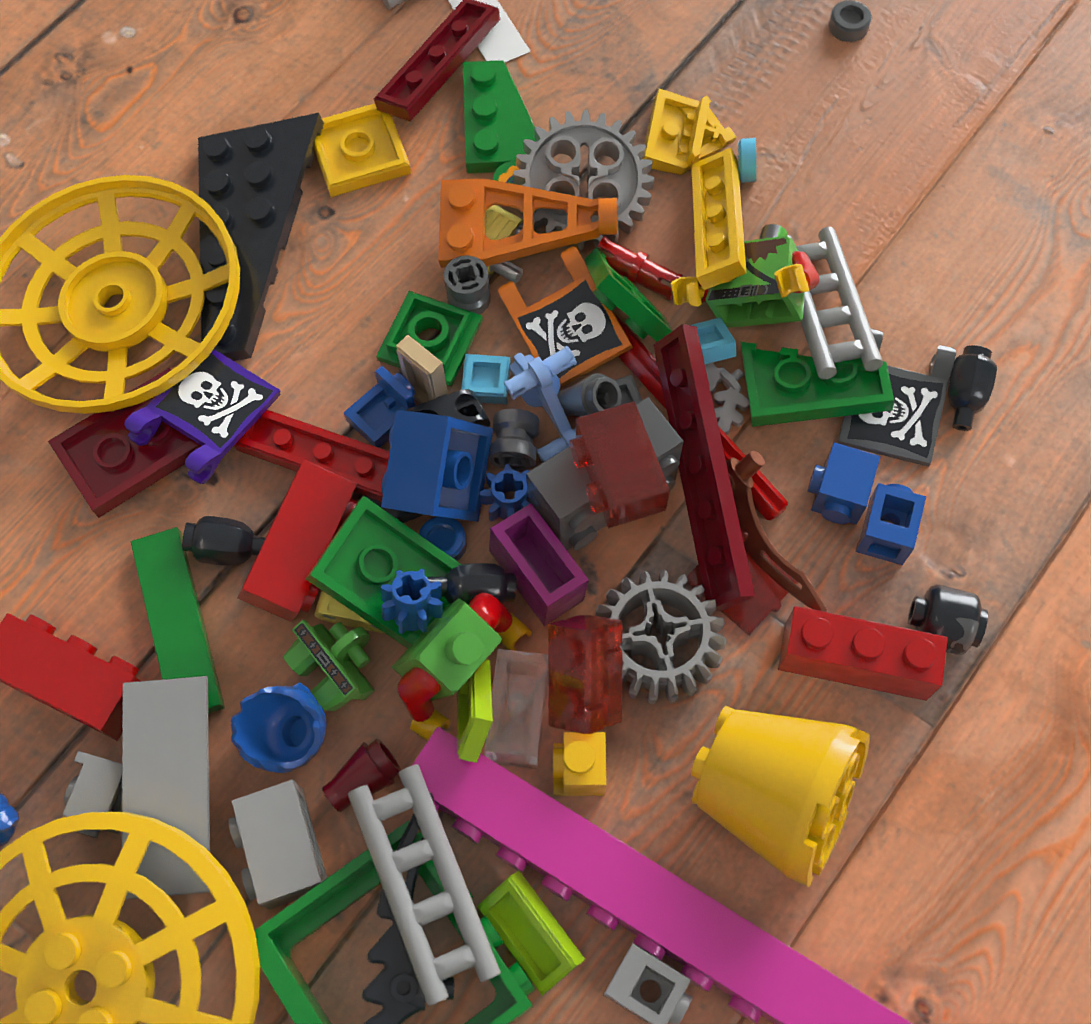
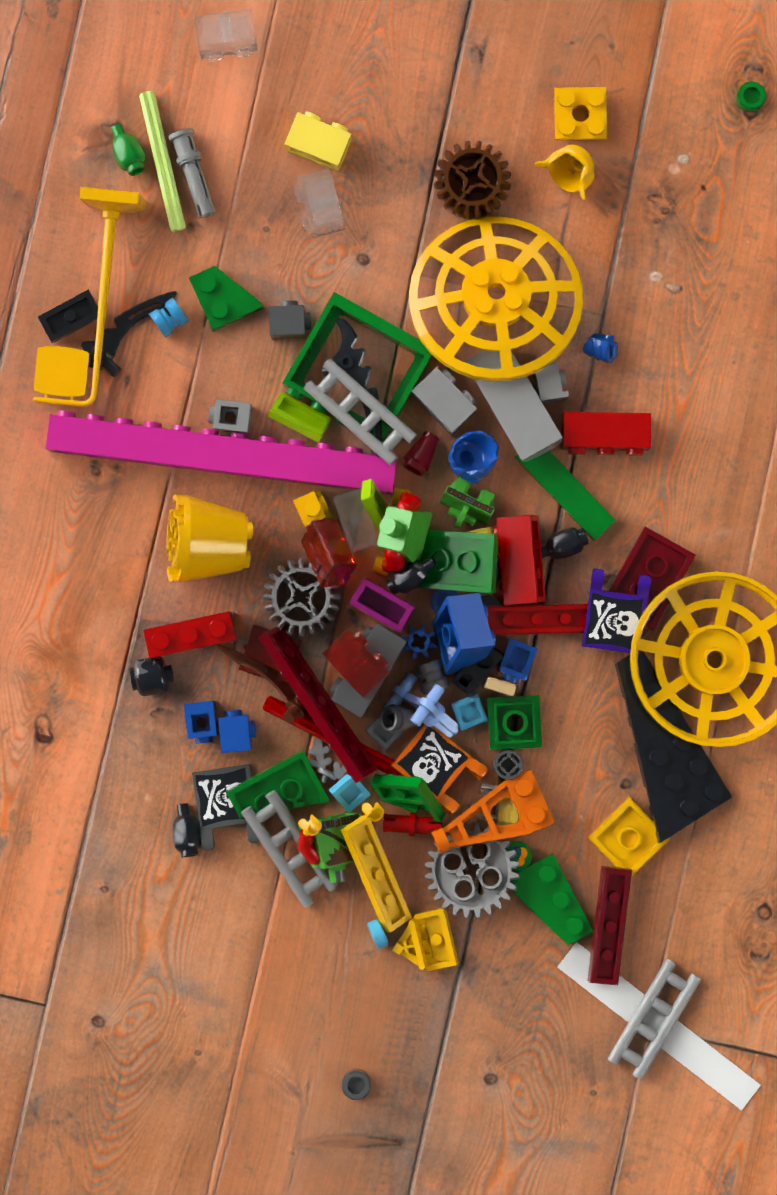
camera: 155 degrees right, 20 degrees up
blue gear [381,569,442,634] -> none

